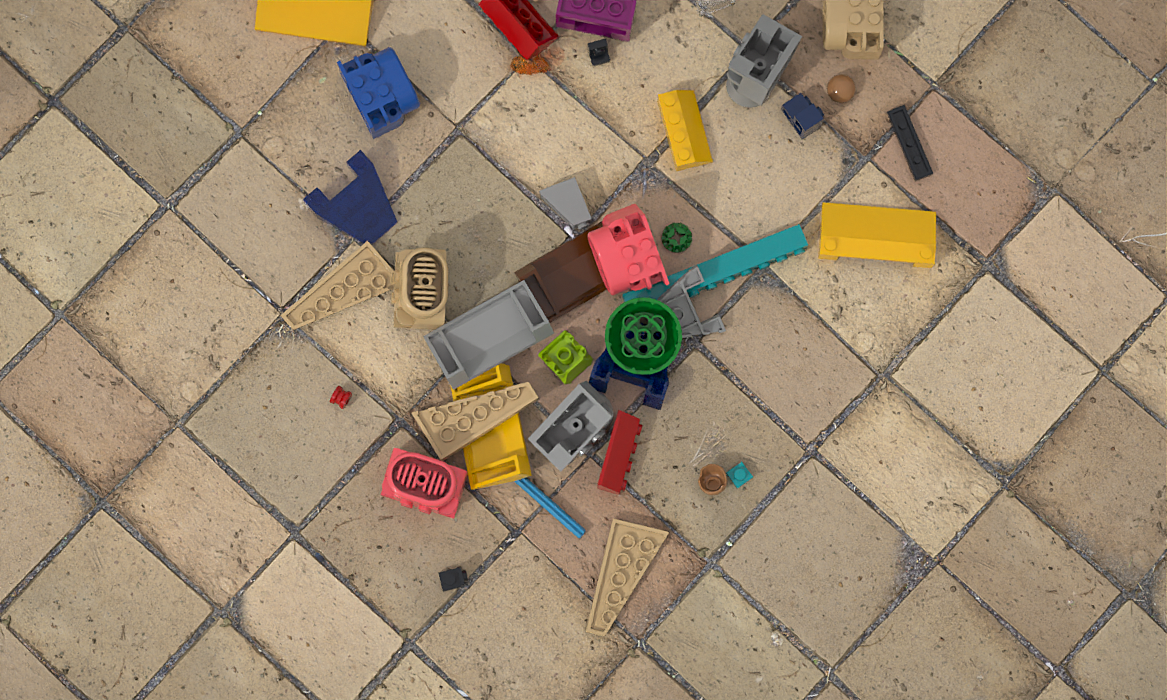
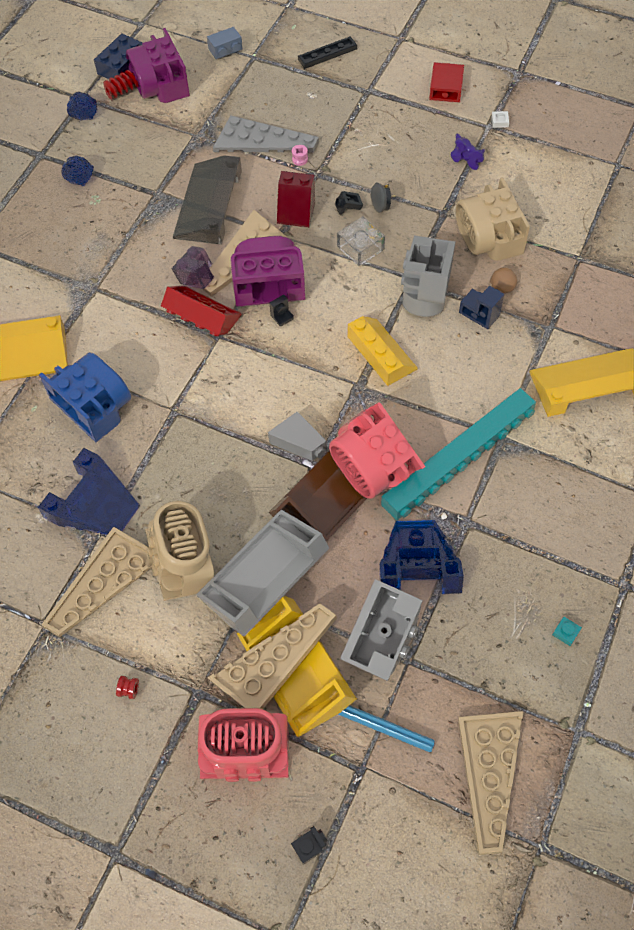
camera: 15 degrees left, 20 degrees down
clear orange arm [510,54,551,76] -> none
lime slope [538,330,593,384] -> none
red slope [597,410,643,495] -> none
green brick [605,297,682,374] -> none
light grey wing [657,265,726,338] -> none
green gear [662,223,692,253] -> none
medium nougat hair [698,464,727,495] -> none
black tile [887,105,933,181] -> none

